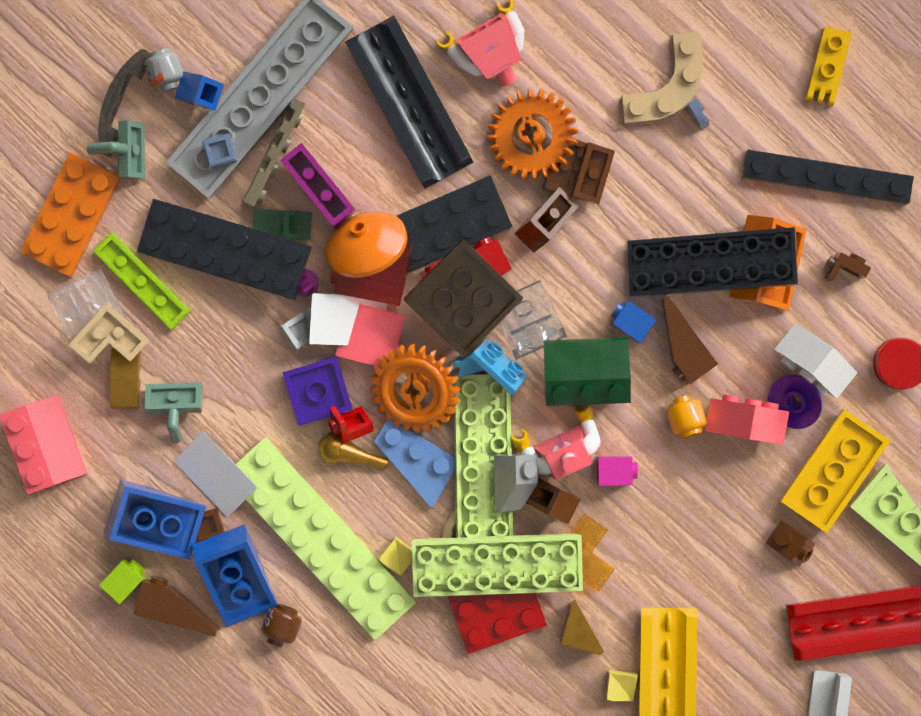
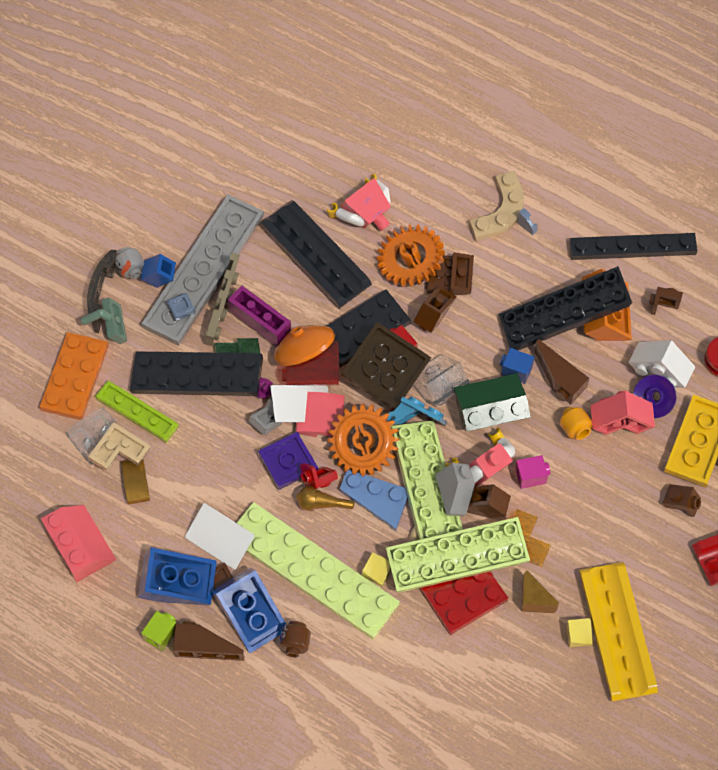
camera: 10 degrees left, 25 degrees down
sand green plate [144,382,203,443] -> none
yellow hinge [805,26,852,107] -> none

